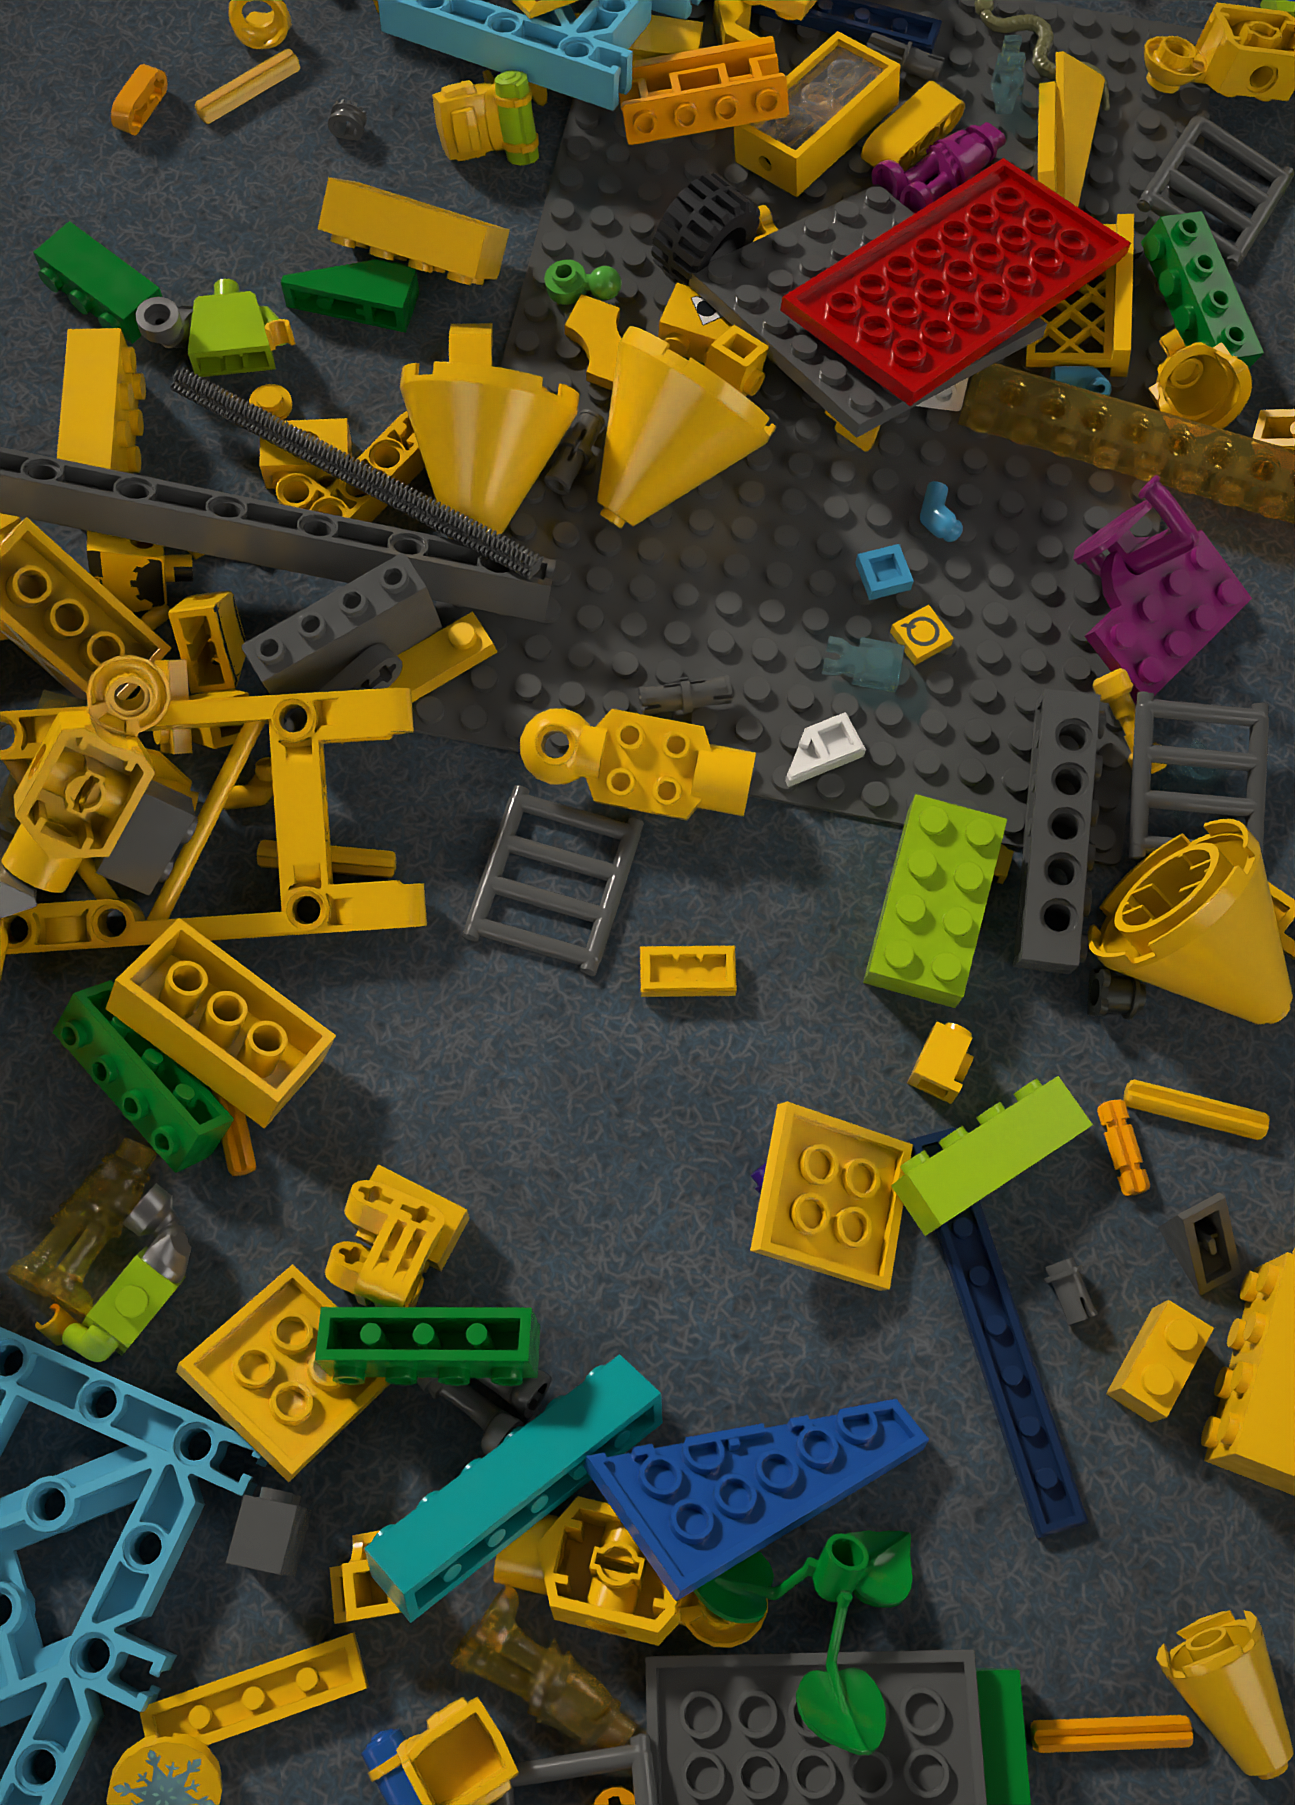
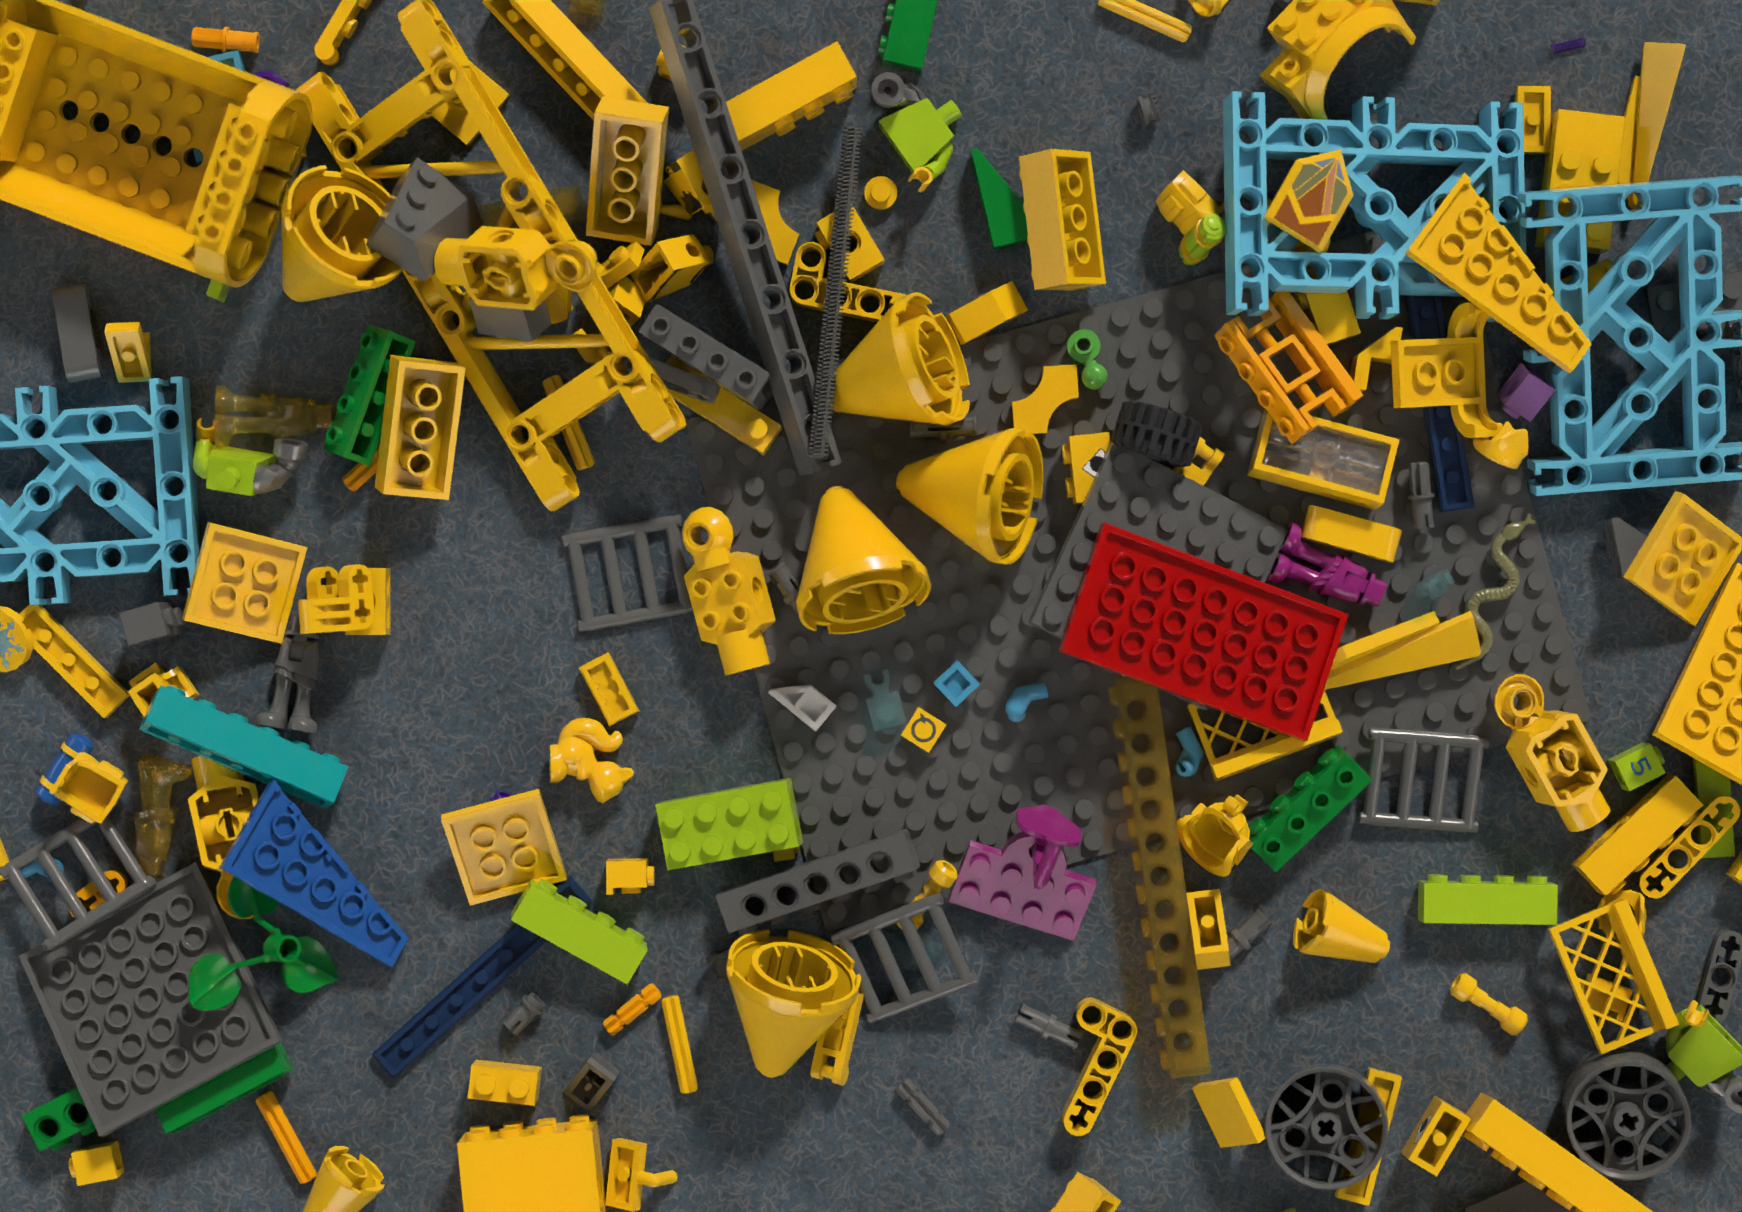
camera: 65 degrees right, 20 degrees up
green brick [315,1307,541,1386] -> none
yellow brick [705,324,769,396] -> none
none -> yellow animal [549,718,634,803]
none -> yellow cone [796,486,931,634]

